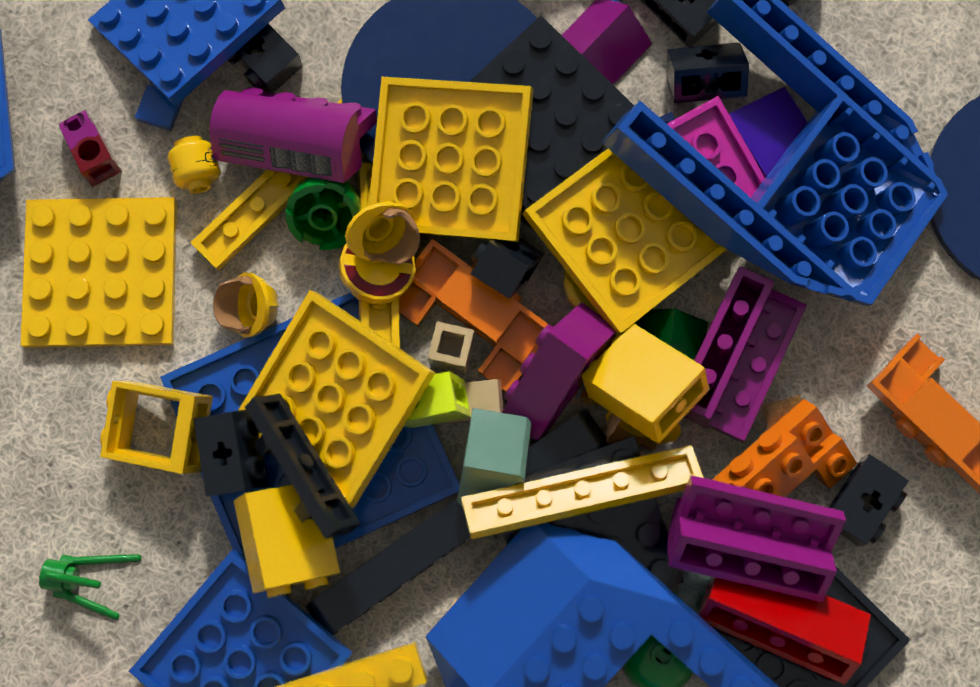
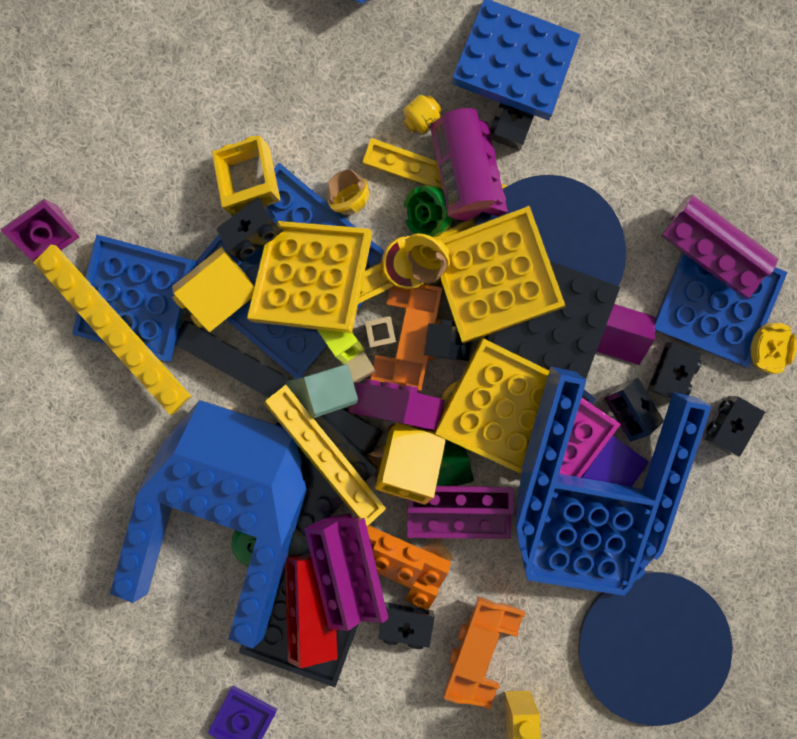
camera: 60 degrees right, 10 degrees up
yellow plate [21,197,177,348] -> none
green plant [39,554,142,620] -> none
dark red leg [59,109,122,187] -> none
blue tile [135,84,184,132] -> none
black hinge [245,394,360,539] -> none

